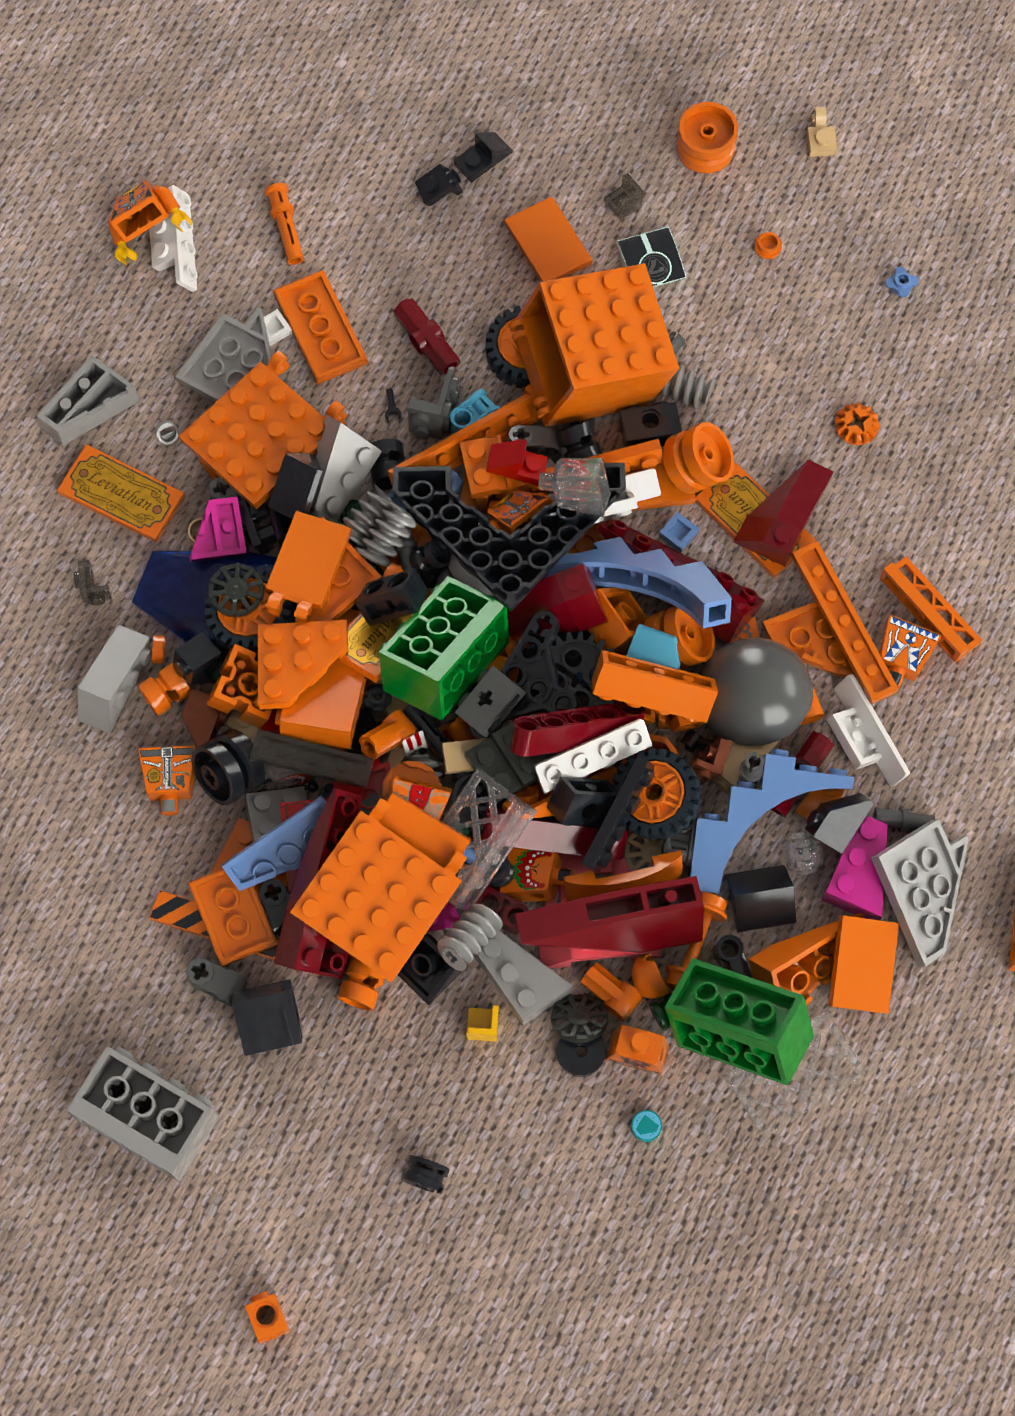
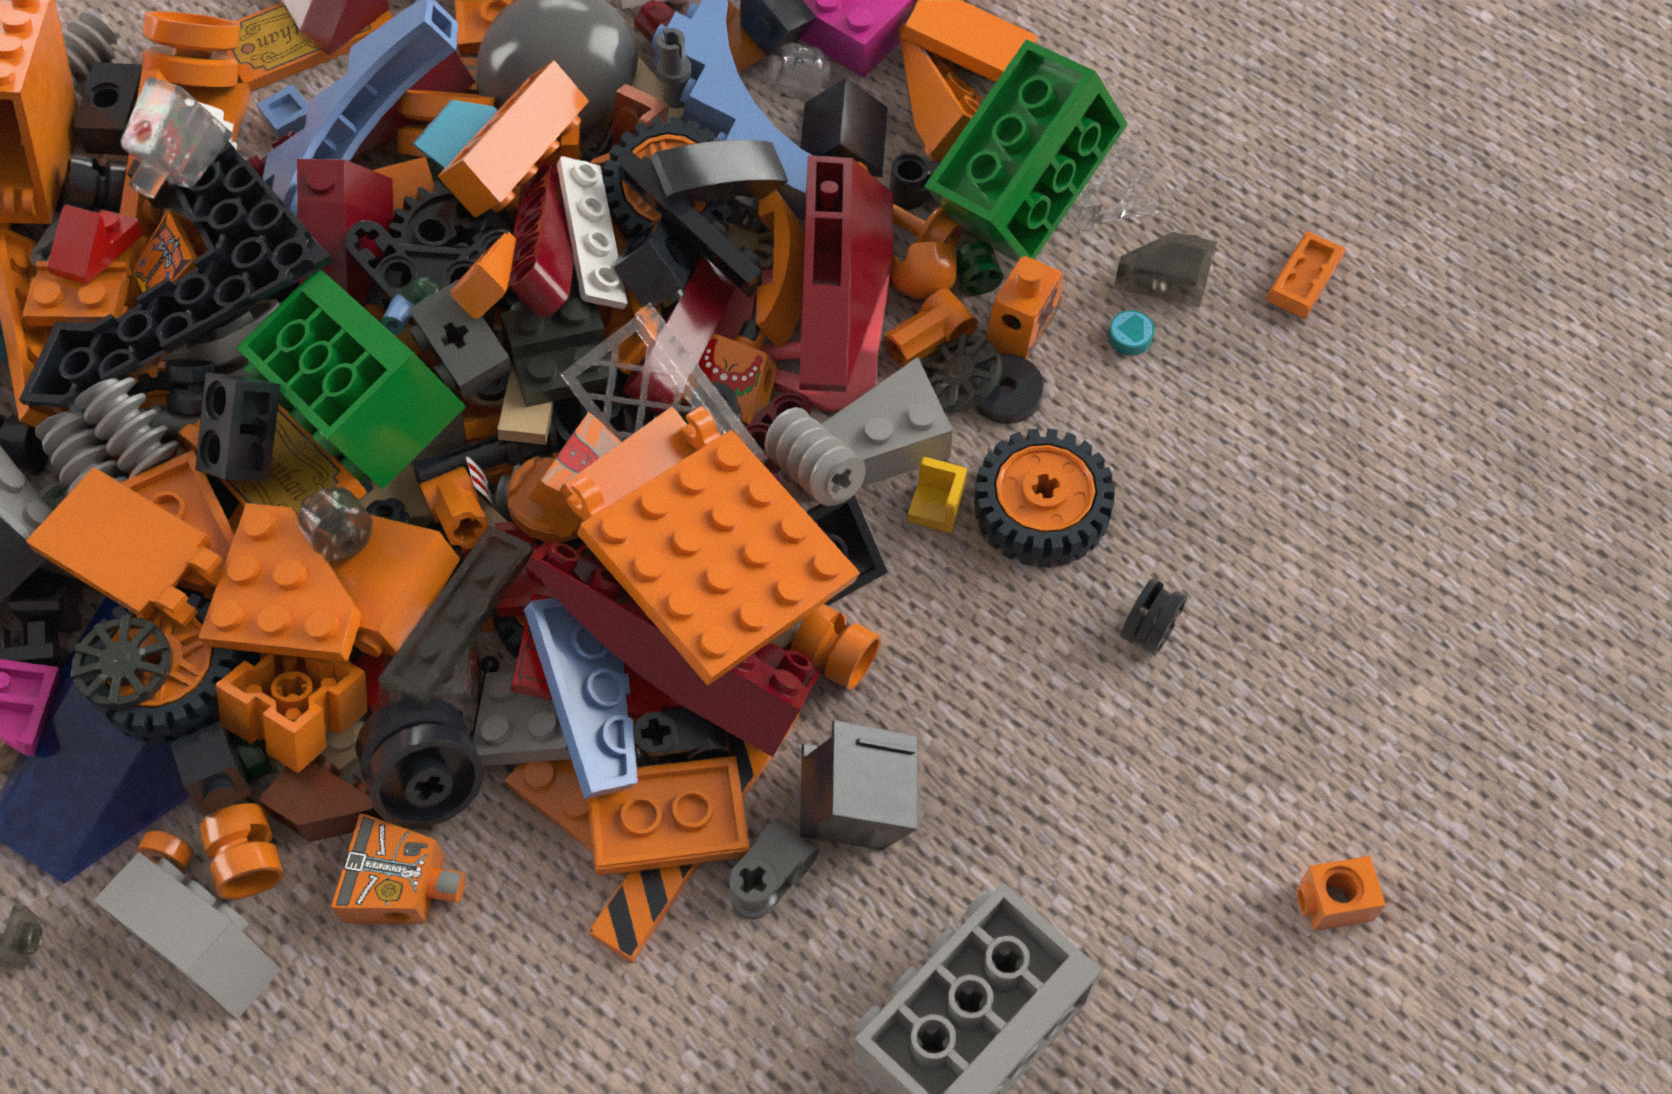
camera: 75 degrees left, 10 degrees down
none -> clear smoke head [297,486,373,561]
none -> arm [381,276,442,335]
none -> orange slope [450,232,516,319]
none -> black slope [650,140,788,204]
none -> wheel [974,428,1115,567]
none -> clear smoke slope [1114,232,1217,308]
none -> orange plate [1266,230,1346,319]

